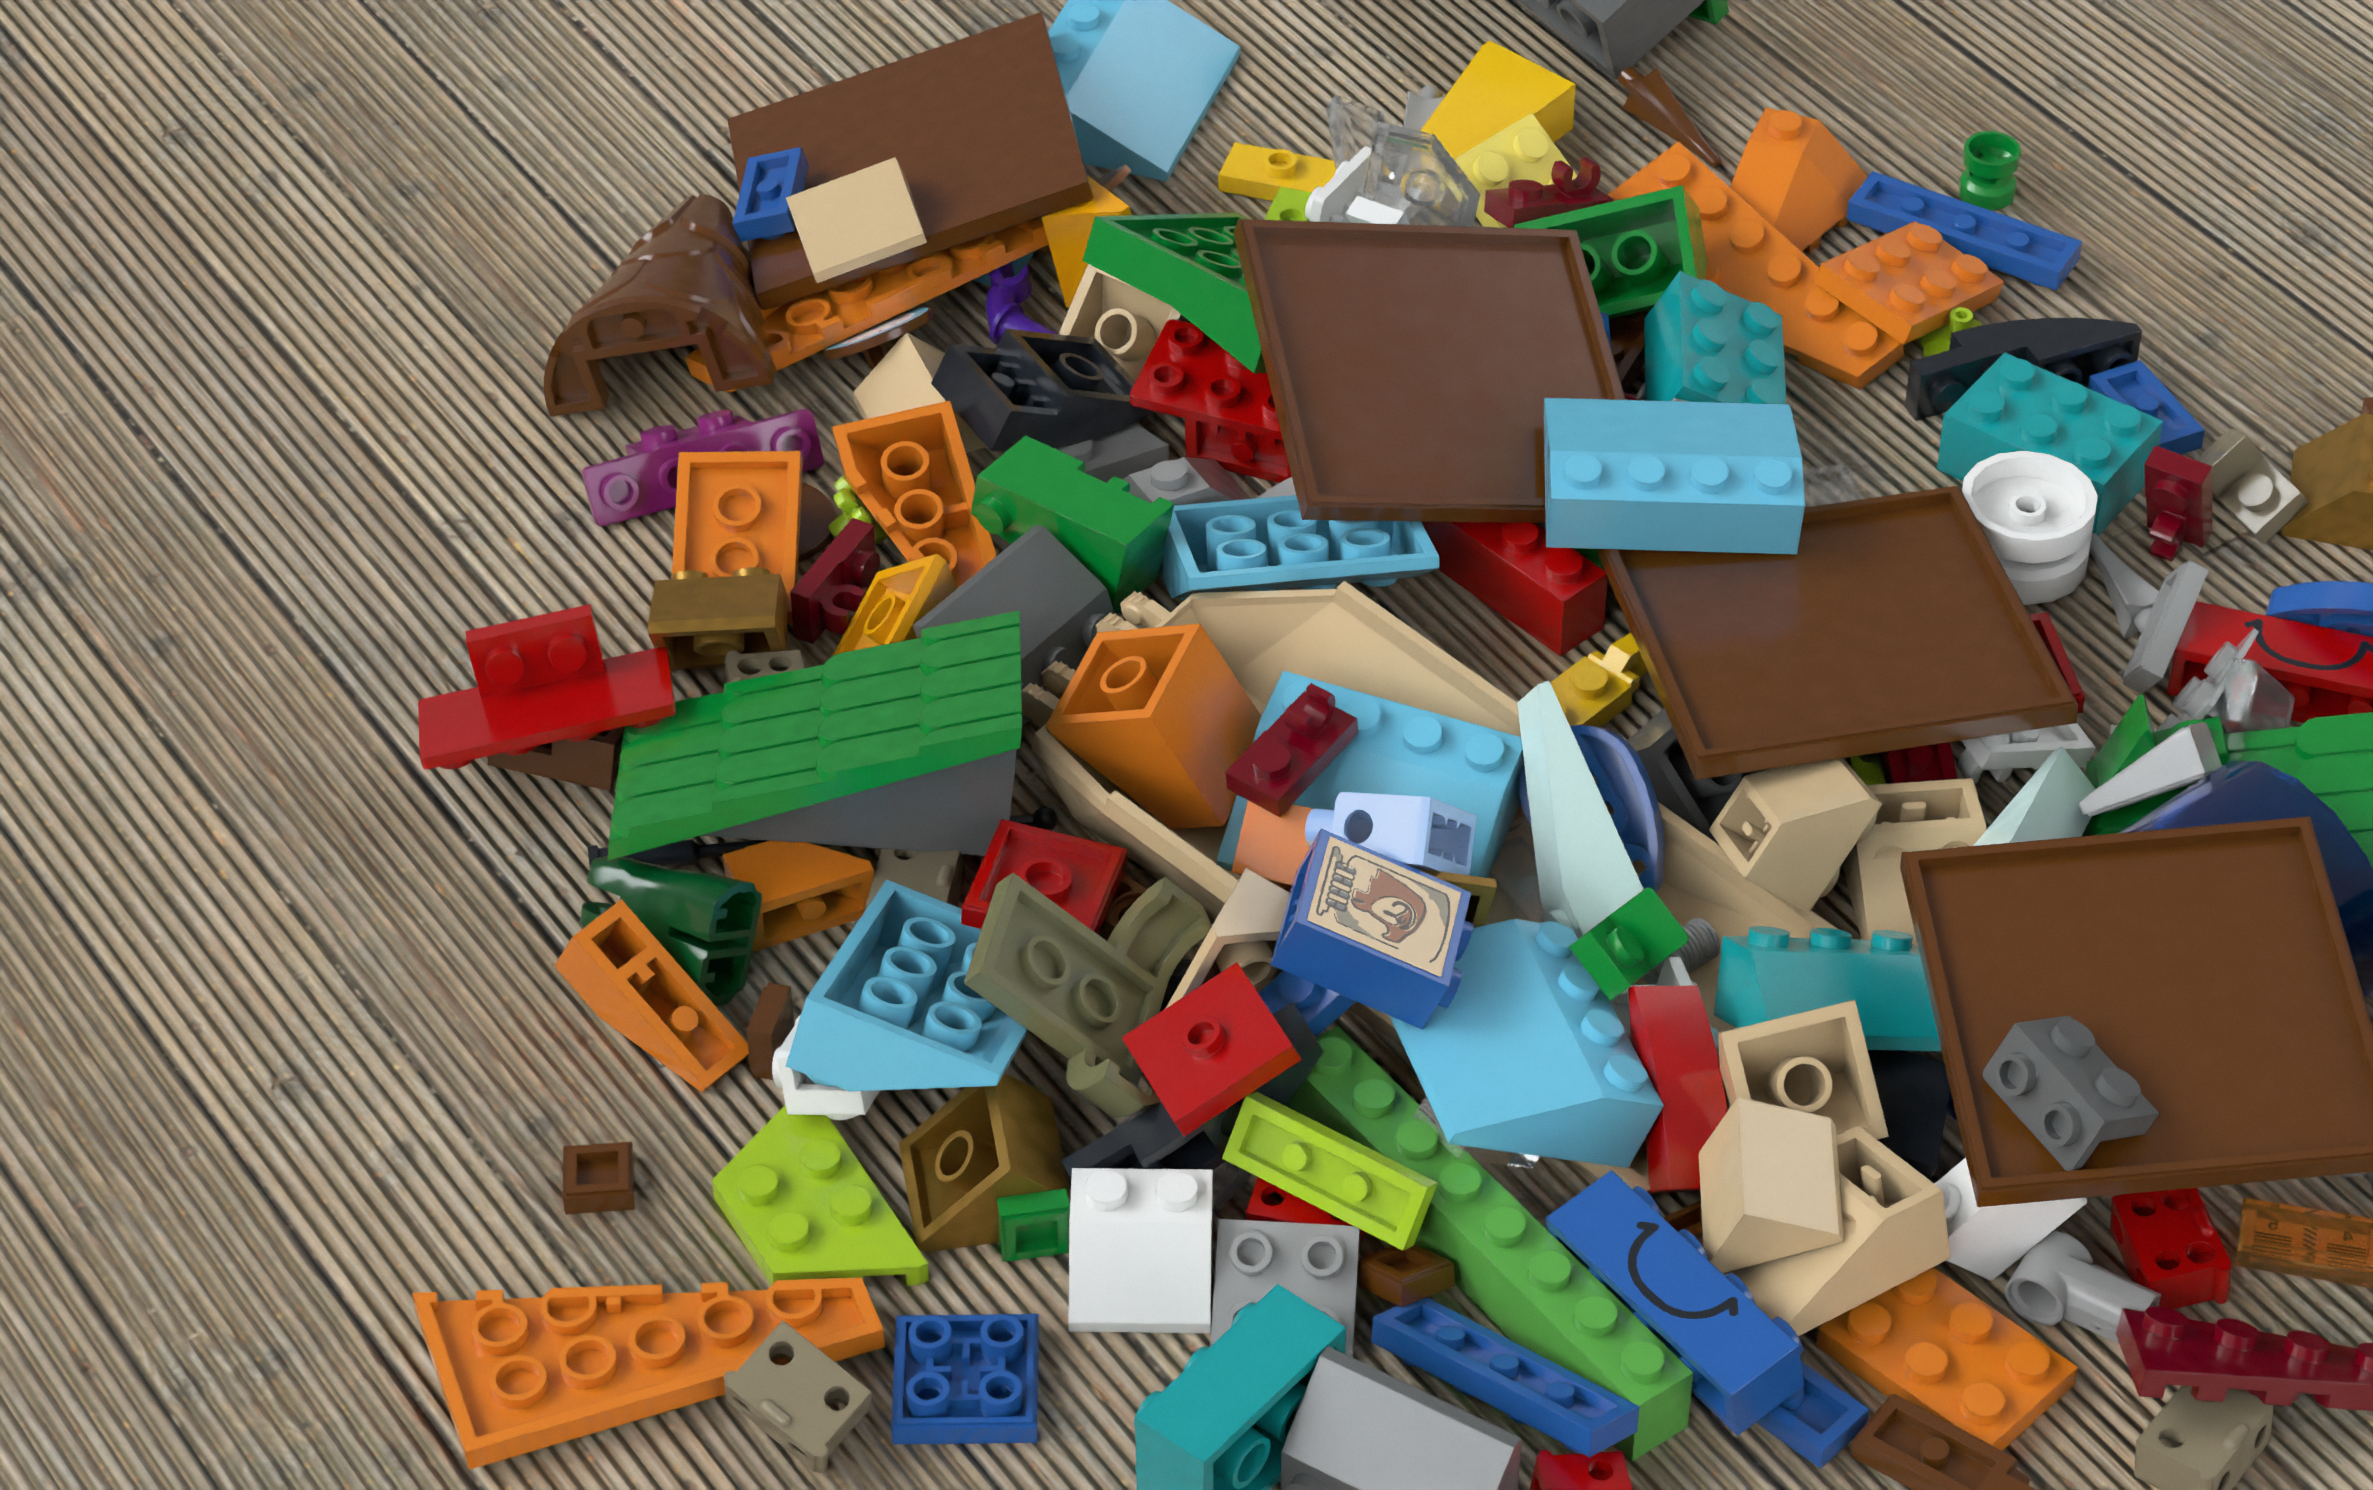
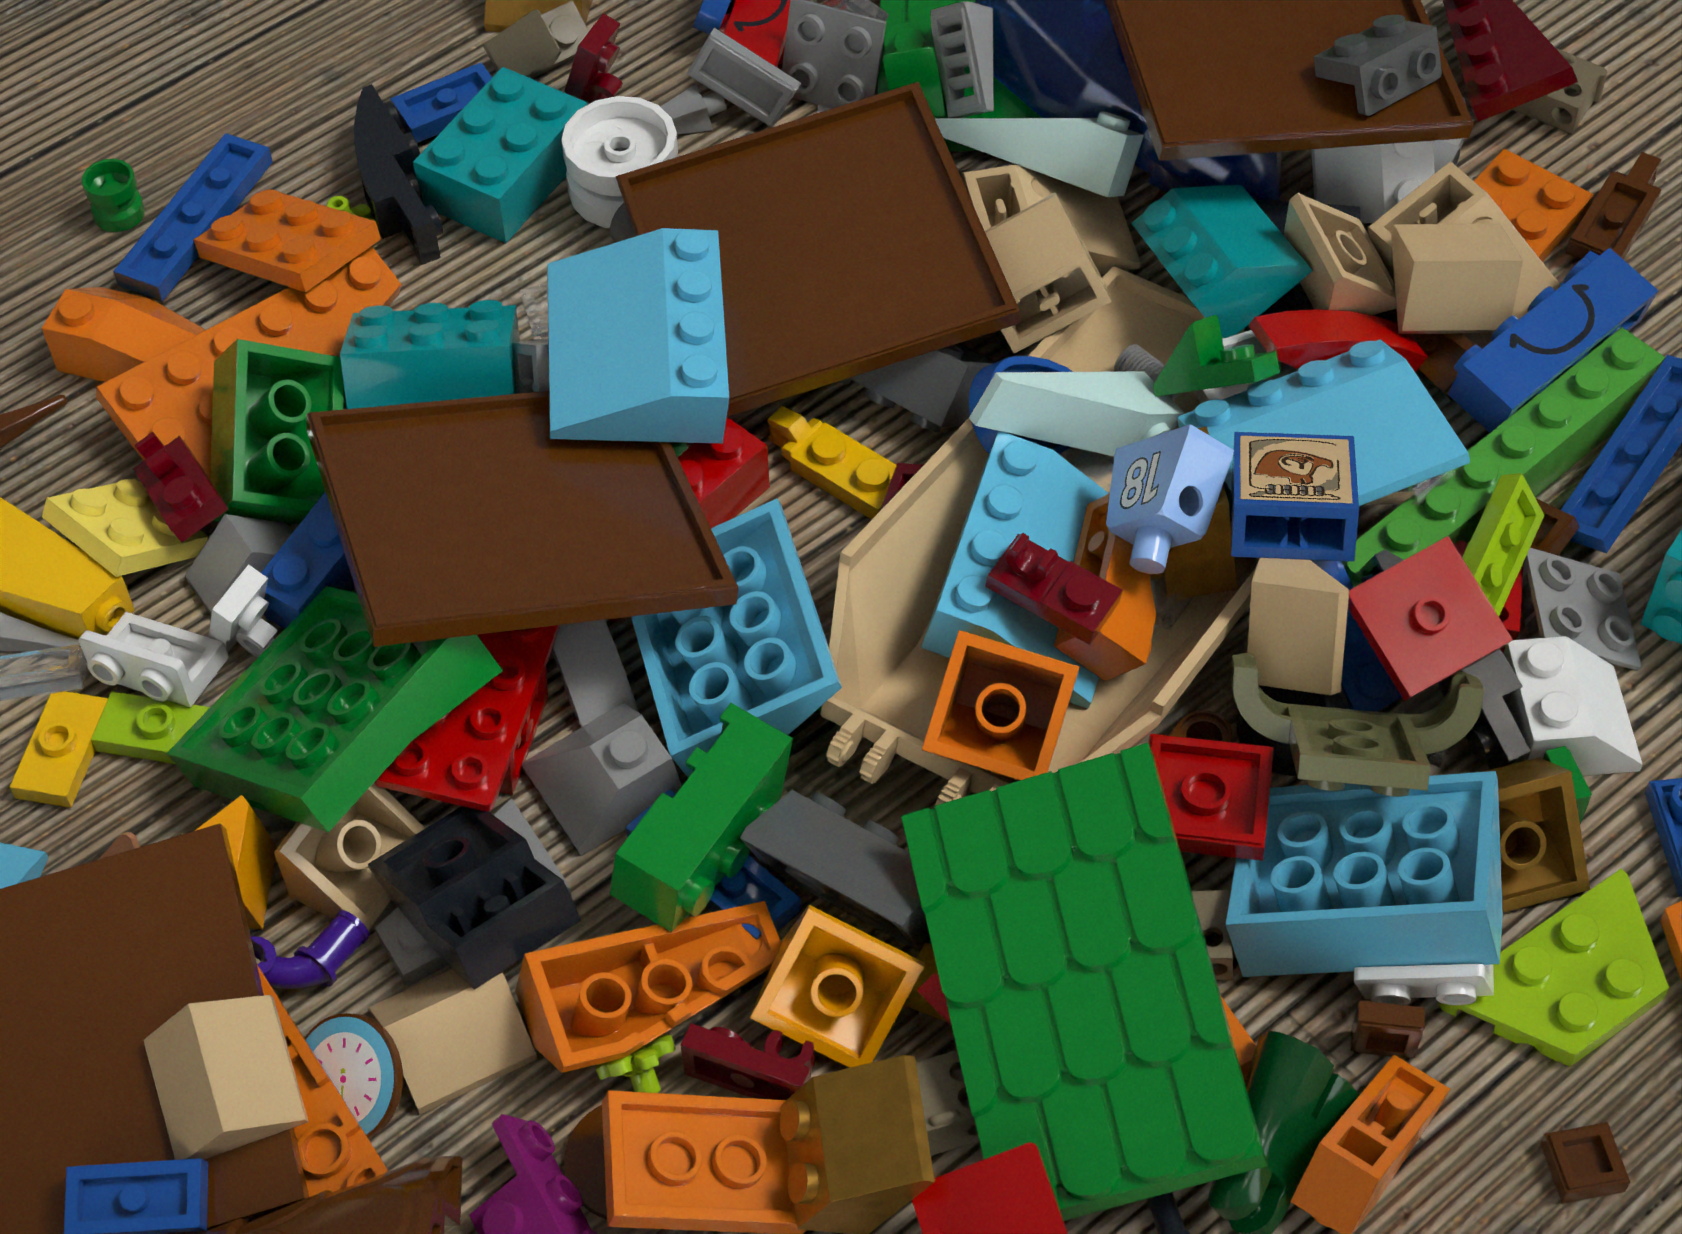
camera: 95 degrees left, 10 degrees up
clear slope [1362,122,1480,227] -> none

